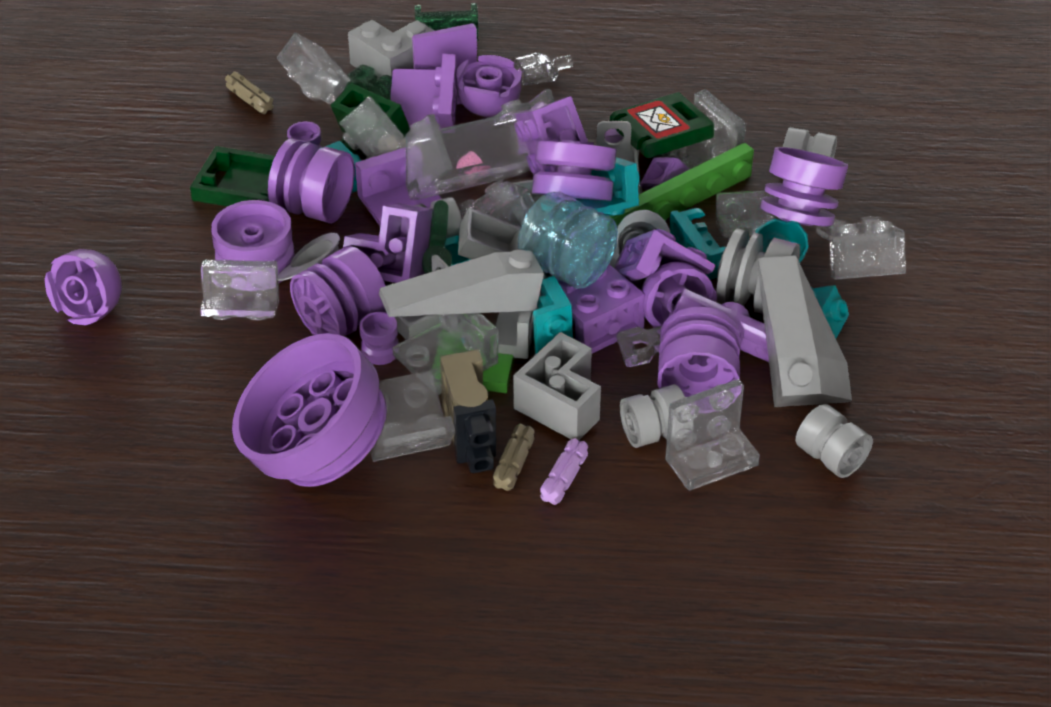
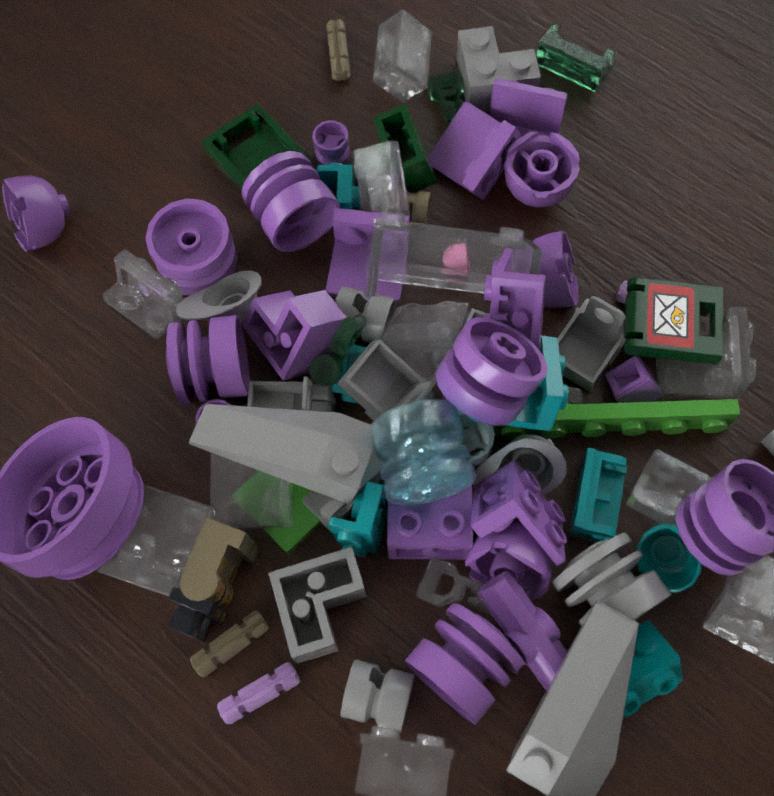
camera: 40 degrees right, 25 degrees up
clear piece [512,52,573,86] -> none

